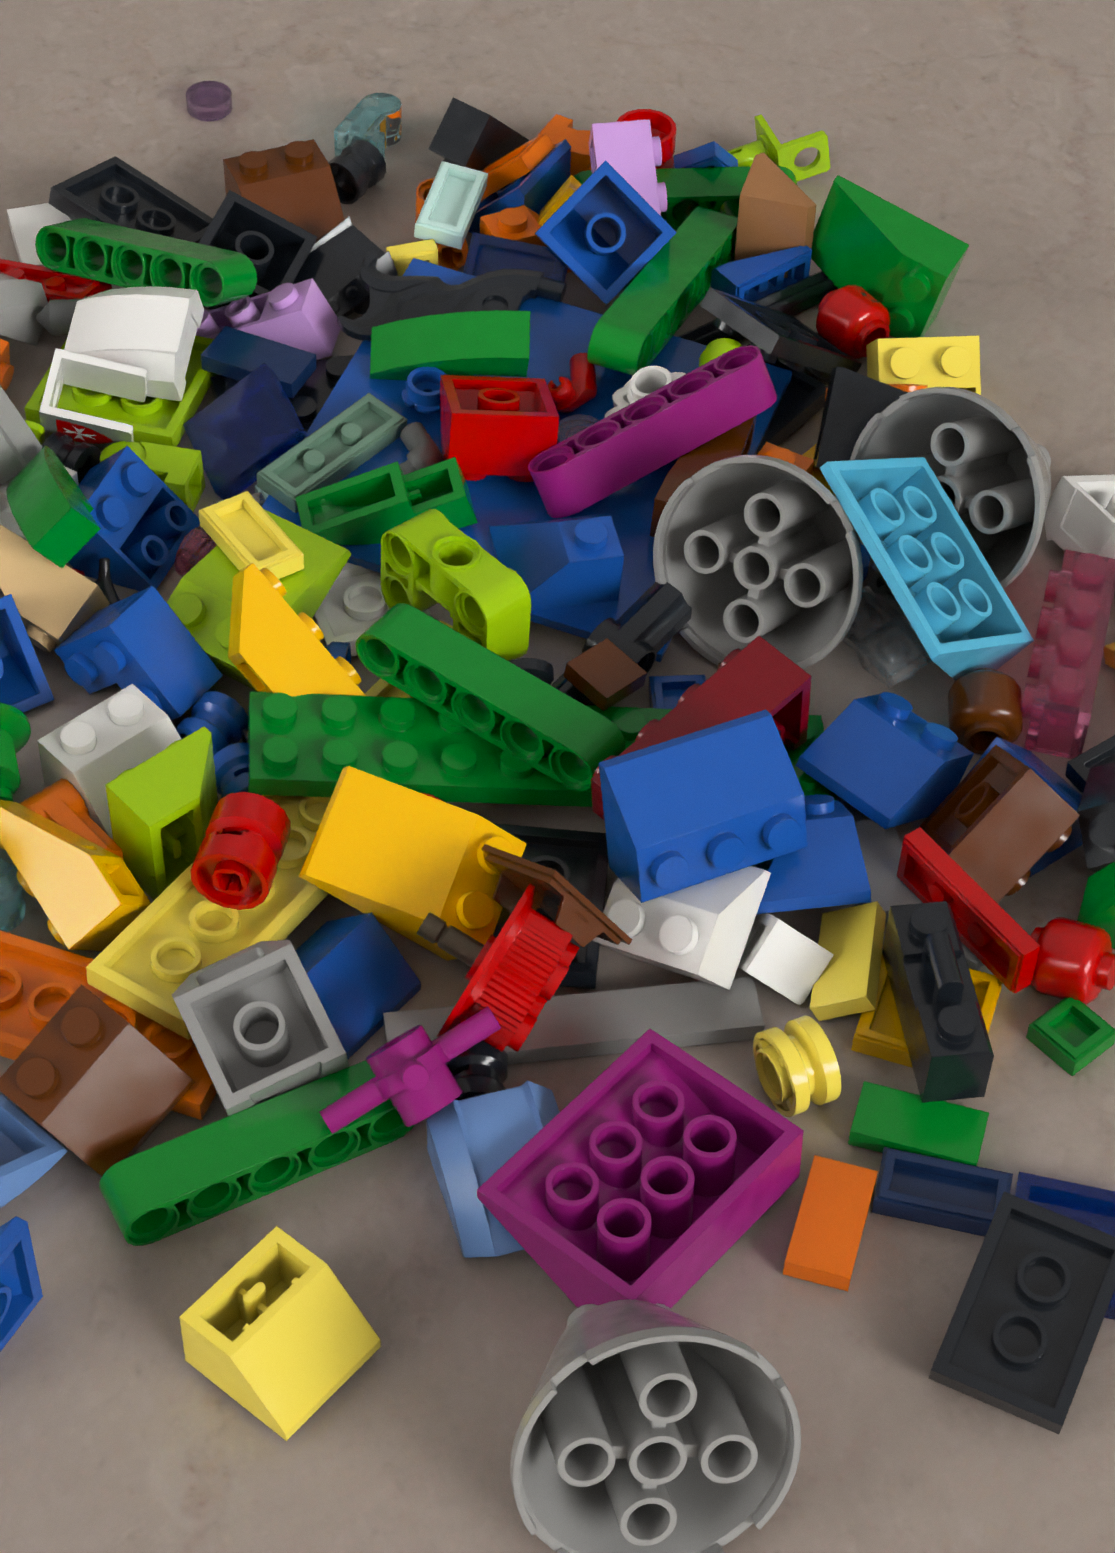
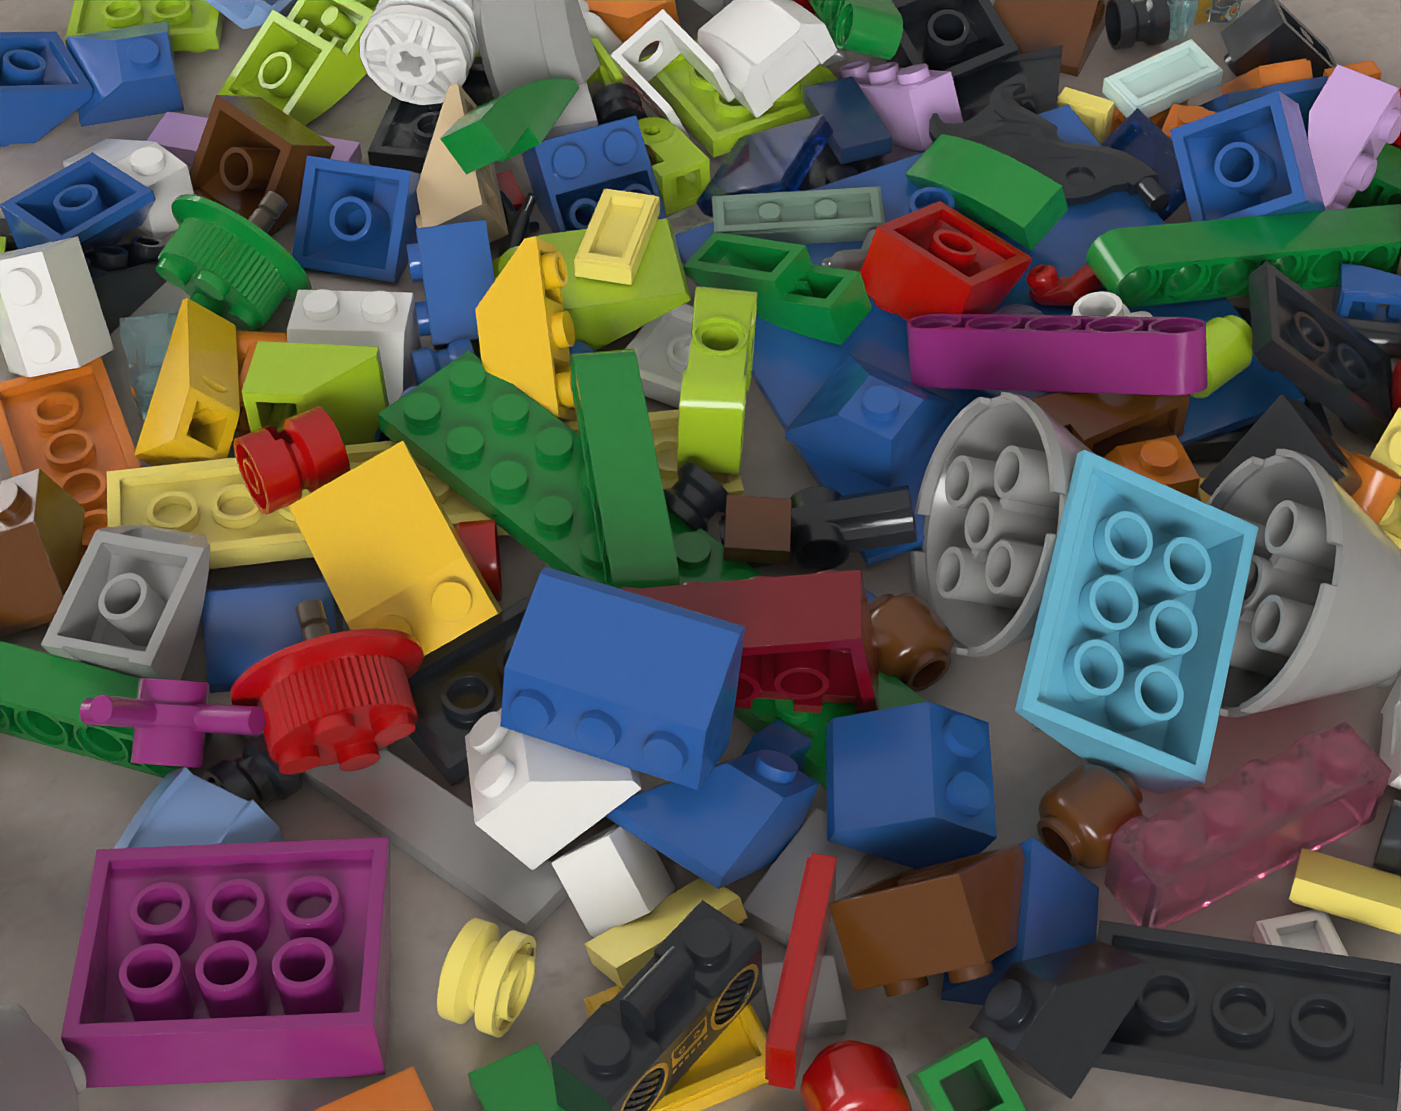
camera: 50 degrees right, 0 degrees up
reddish brown piece [481,844,632,947] -> none

